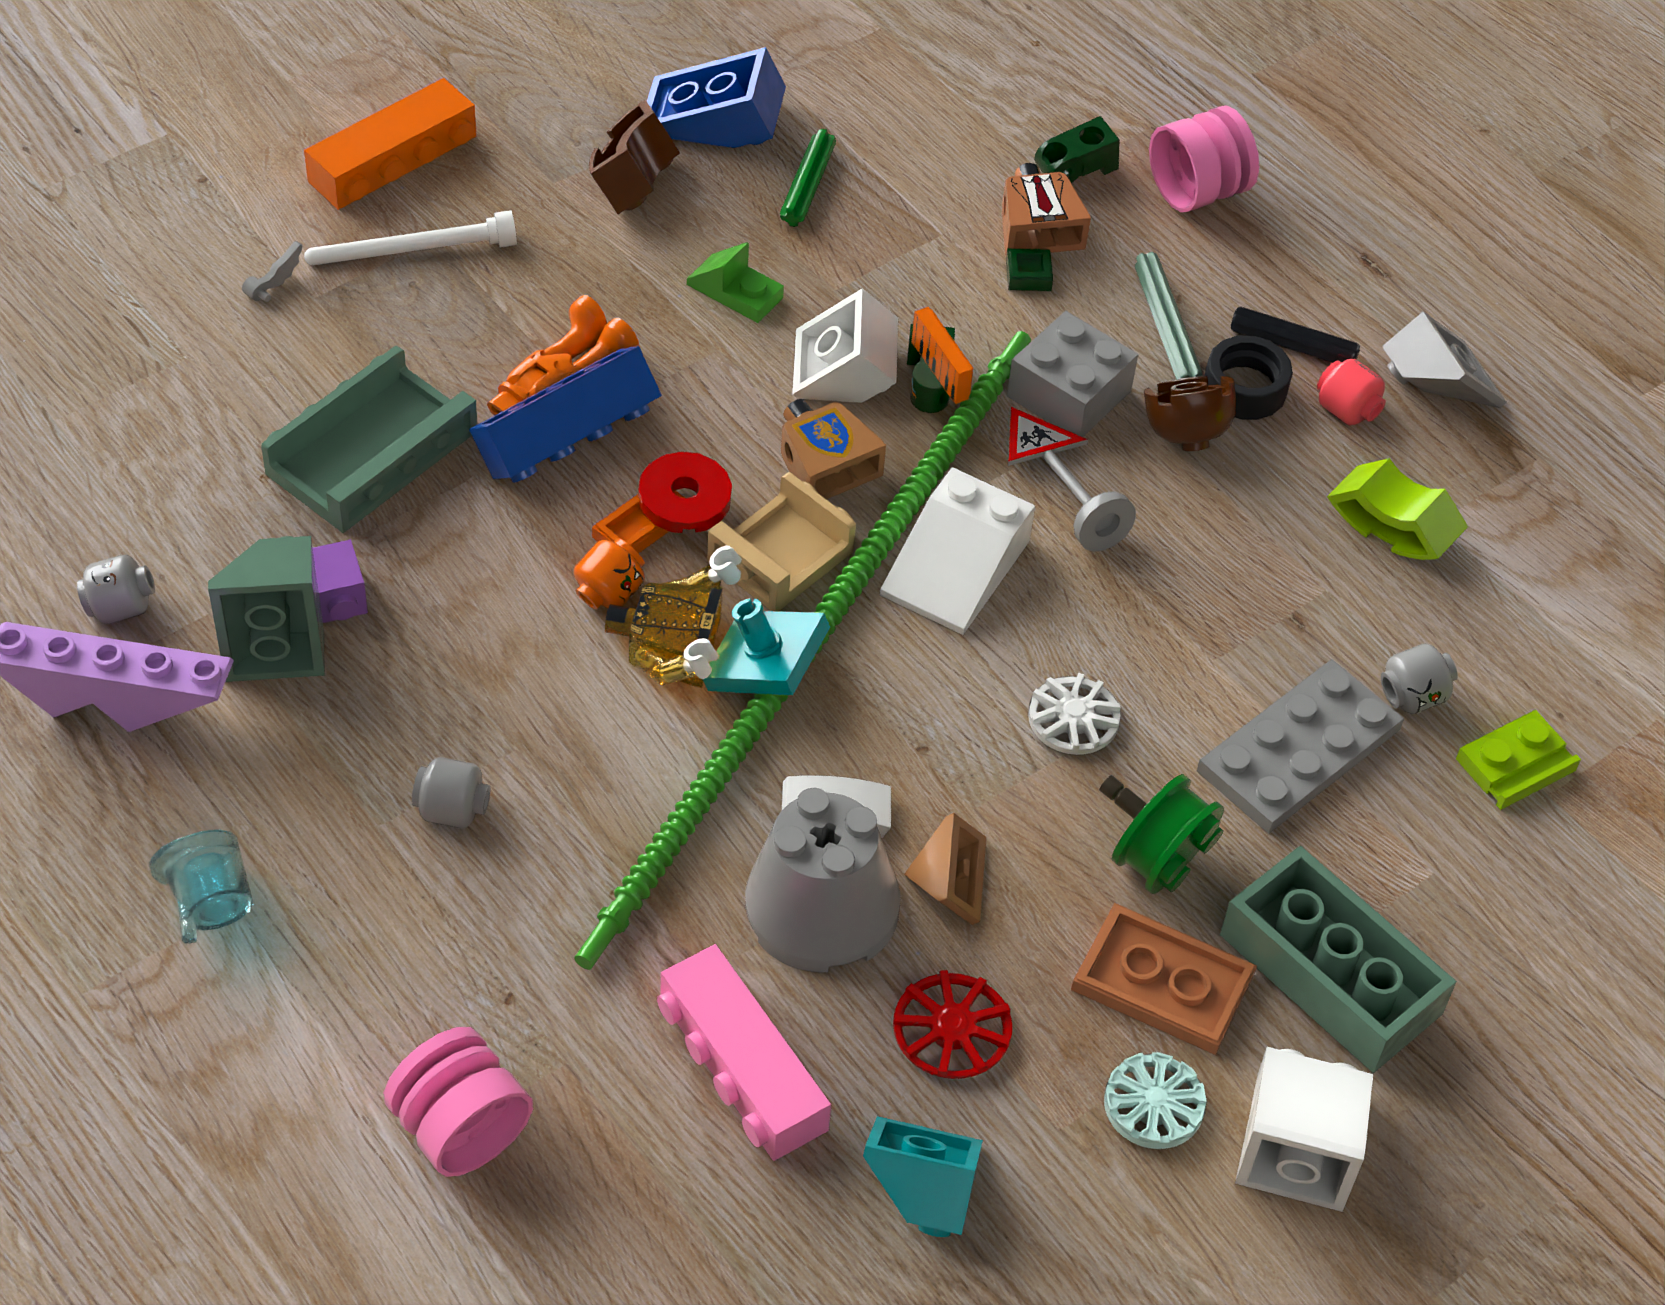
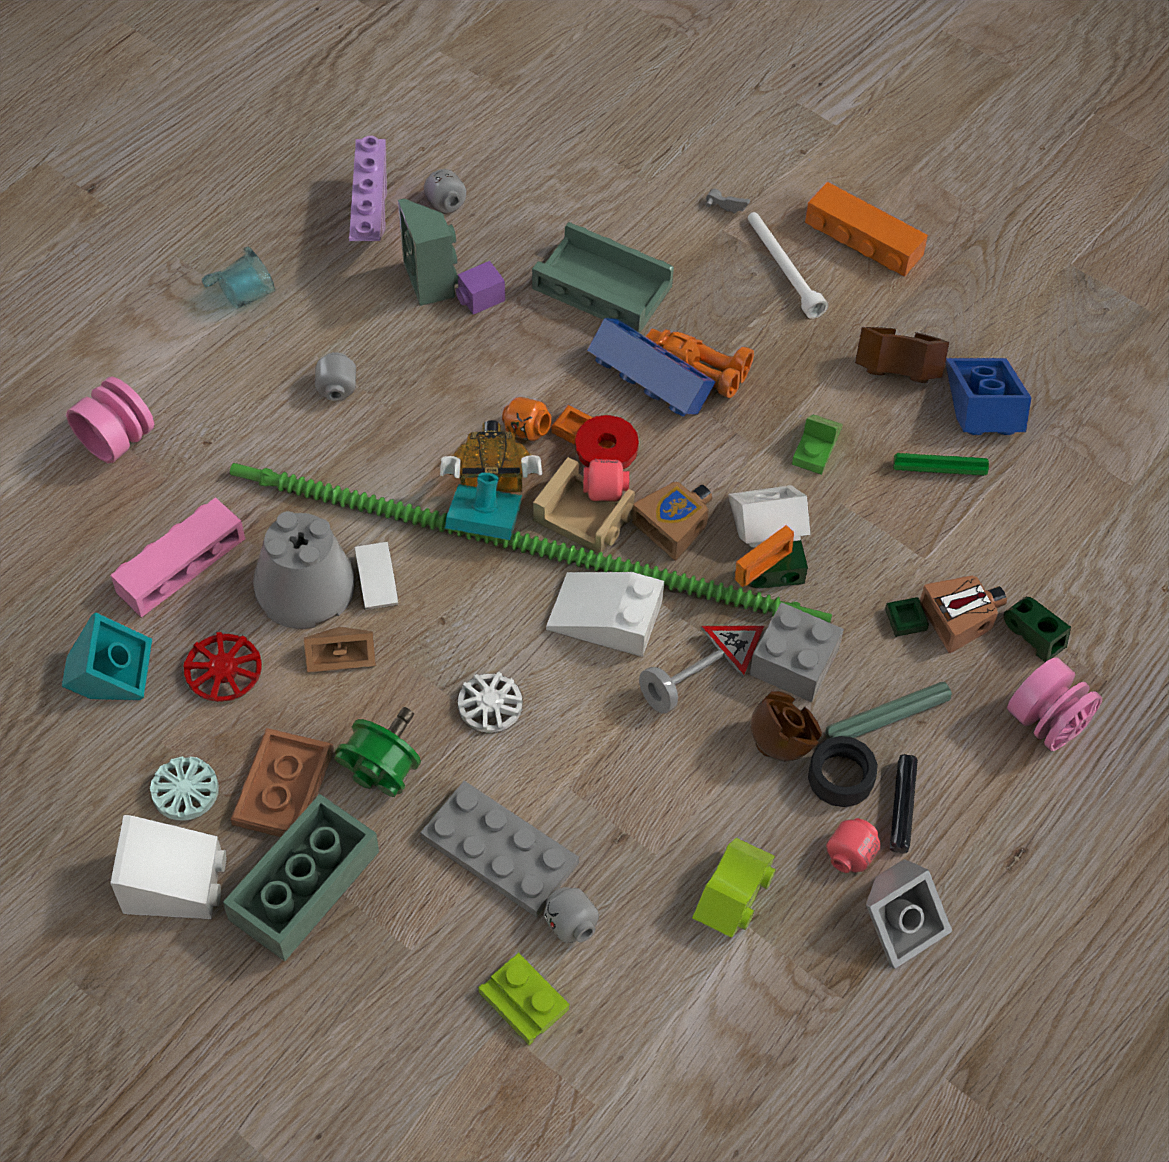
camera: 80 degrees right, 5 degrees up
none -> coral head [583,459,629,502]

